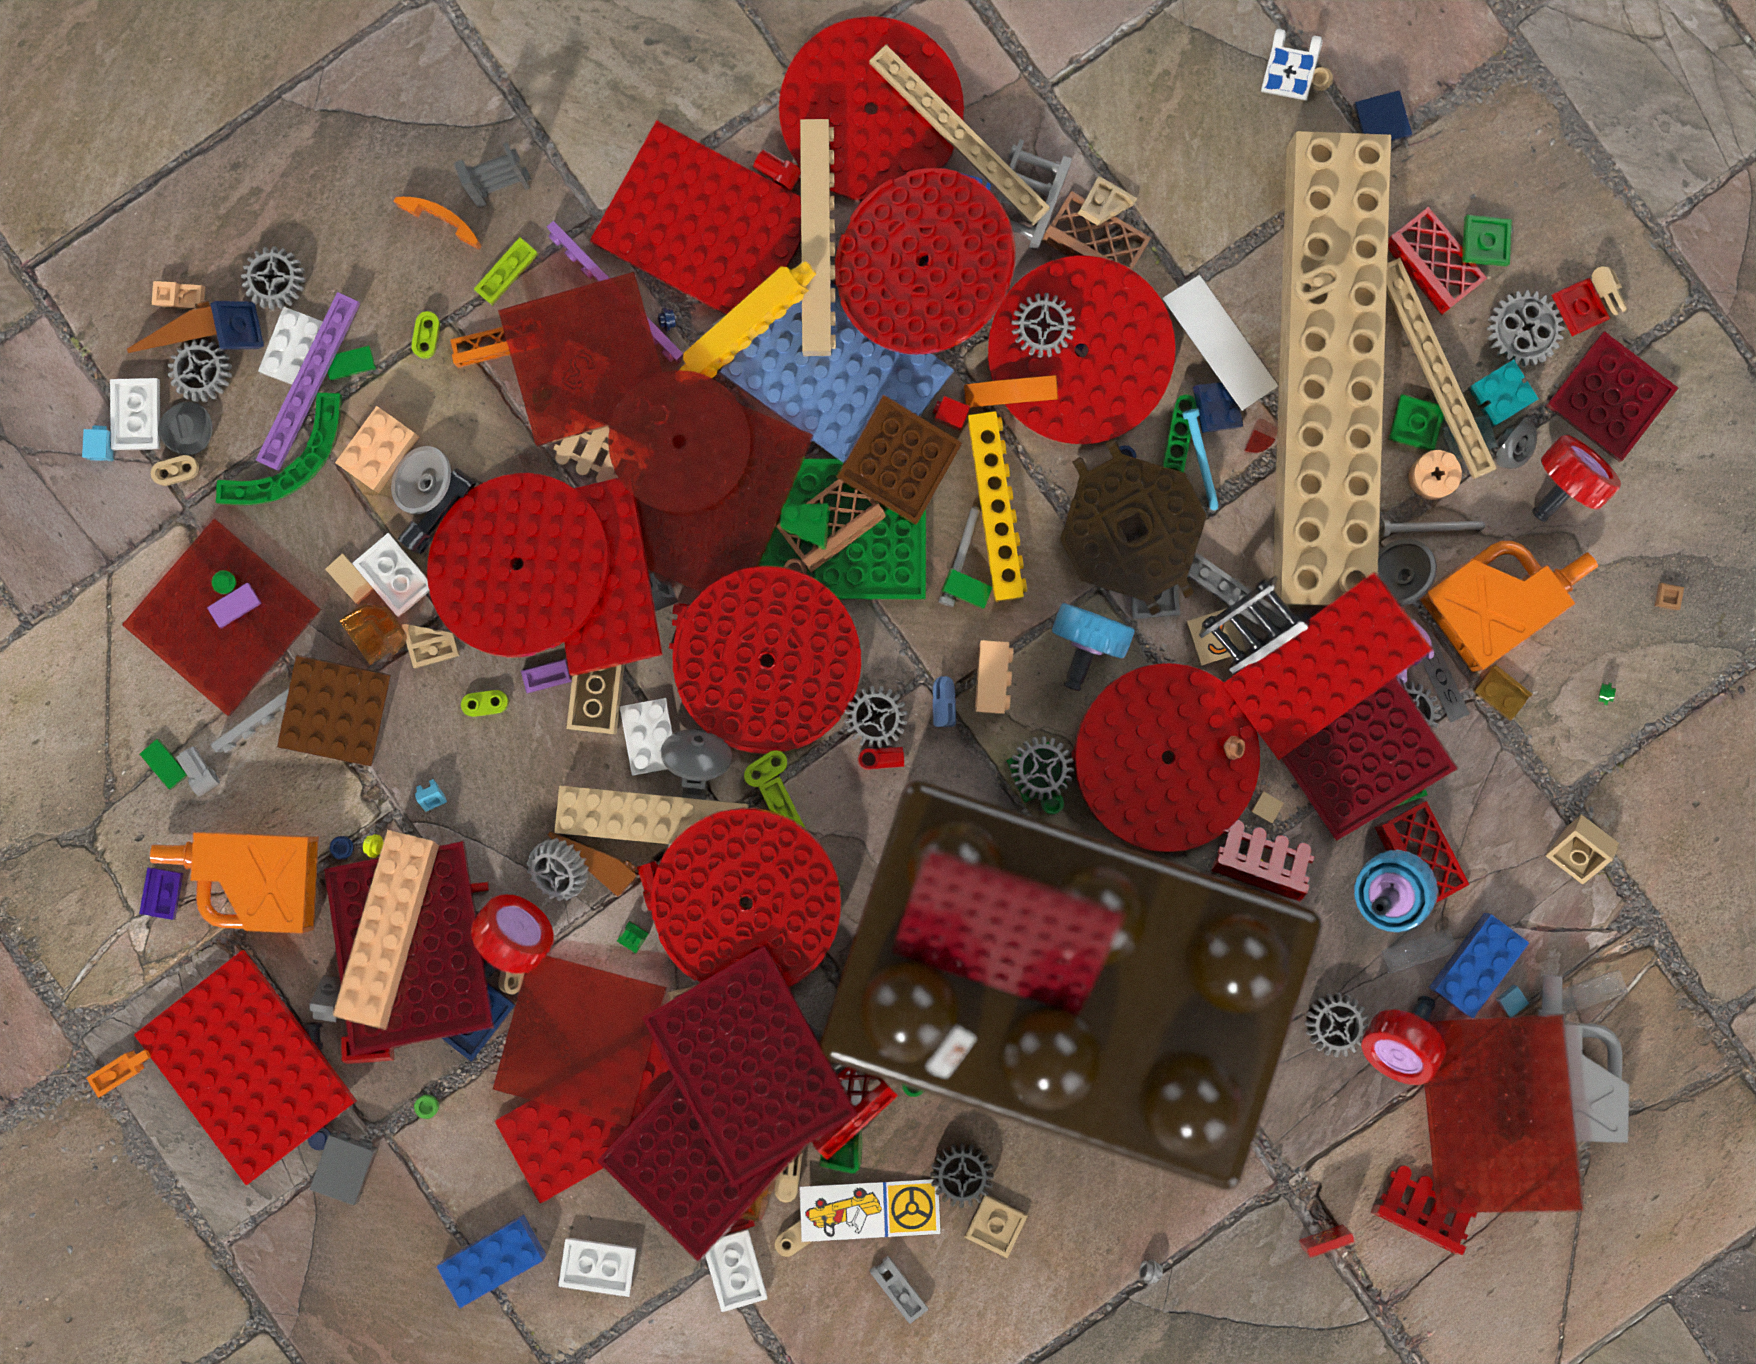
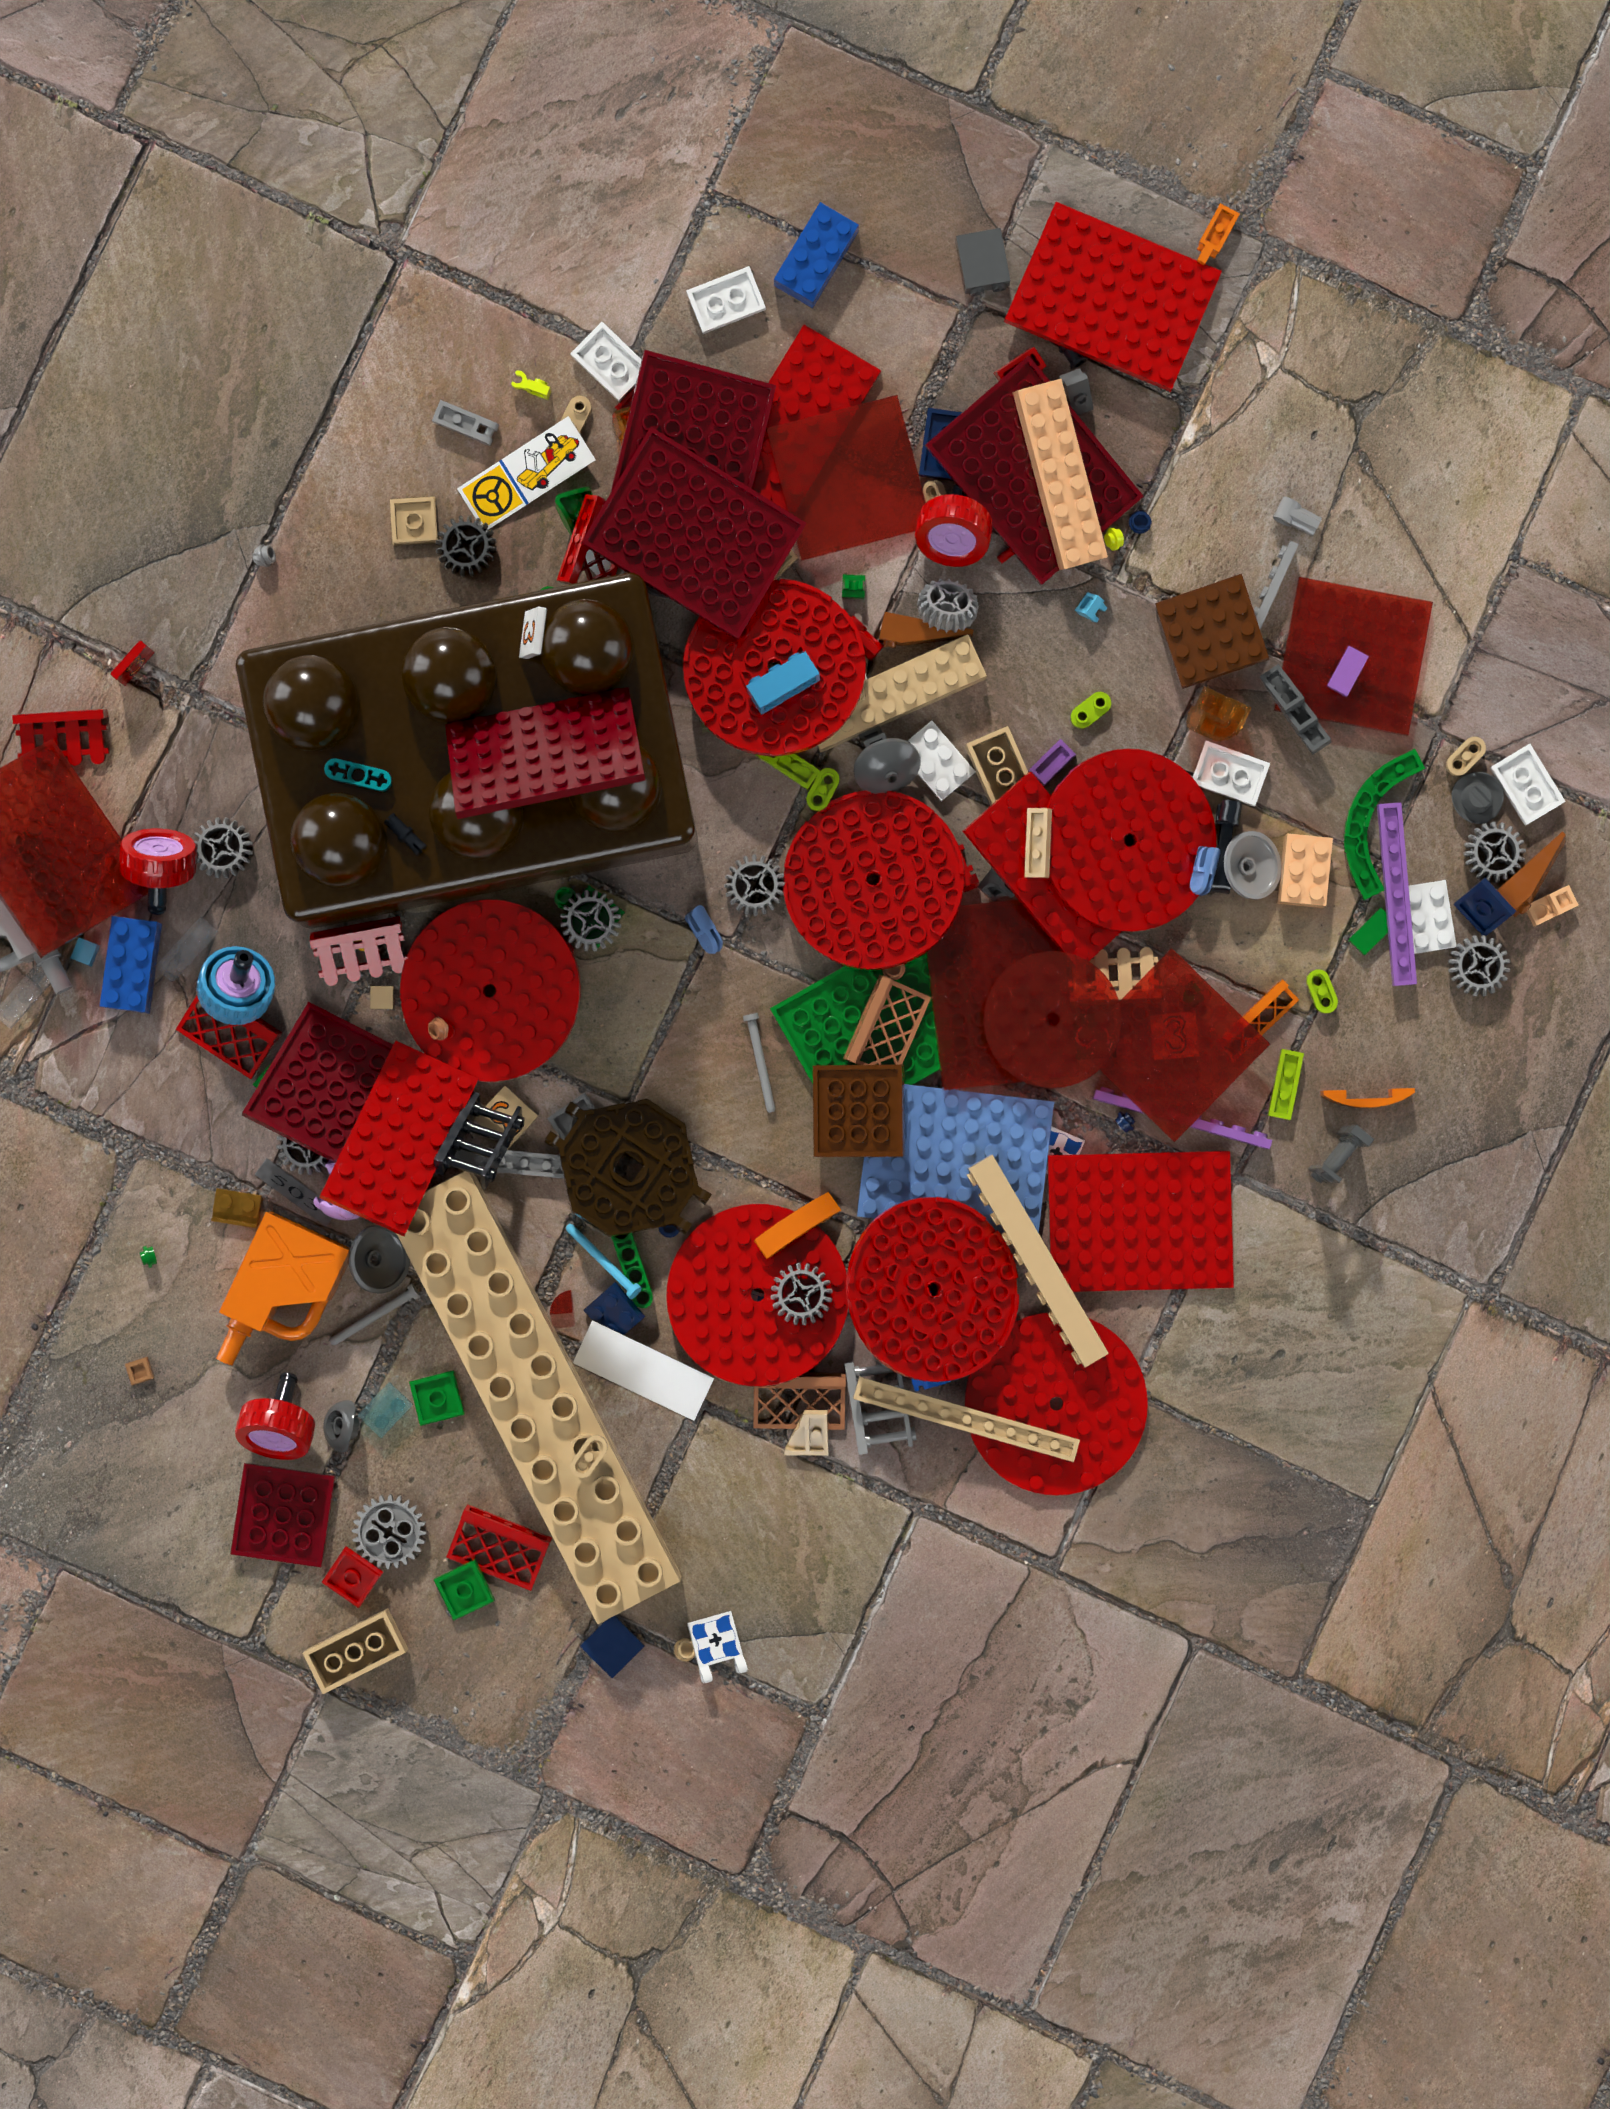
camera: 150 degrees right, 0 degrees up
medium azure brick [82,426,114,461] -> none
green tile [139,739,187,790] -> none
dark purple plate [139,867,184,920] -> none
orange piece [150,832,319,933] -> none
green plate [212,570,236,594] -> none
dark blue plate [307,1127,331,1150] -> none
tan tile [325,553,374,604] -> none
tan wing [402,624,460,669] -> none
bright green tile [414,1094,439,1119] -> none
yellow hinge [675,261,817,386] -> none
red piece [753,149,801,191] -> none
tan arm [775,1151,803,1203] -> none
green wing [780,504,830,550] -> none
red piece [857,747,904,770] -> none
red brick [933,396,970,432] -> none
green tile [941,569,993,609] -> none
yellow brick [968,411,1027,602] -> none
light nougat brick [974,640,1013,715] -> none
dark azure wheel [1052,603,1134,692] -> none
tan plate [1386,258,1497,479] -> none
light nougat brick [1408,450,1462,500] -> none
teal piece [1467,359,1539,427] -> none
tan slope [1546,814,1619,884] -> none
tan arm [1592,266,1627,315] -> none
none -> tan brick [303,1608,408,1694]
none -> teal beam [324,759,392,792]
none -> black pin [384,813,427,856]
none -> neon yellow plate [511,370,551,400]
none -> dark azure brick [746,651,820,715]
none -> tan plate [1025,808,1052,878]
none -> medium blue arm [1190,846,1220,896]
none -> dark grey slope [1260,664,1332,755]

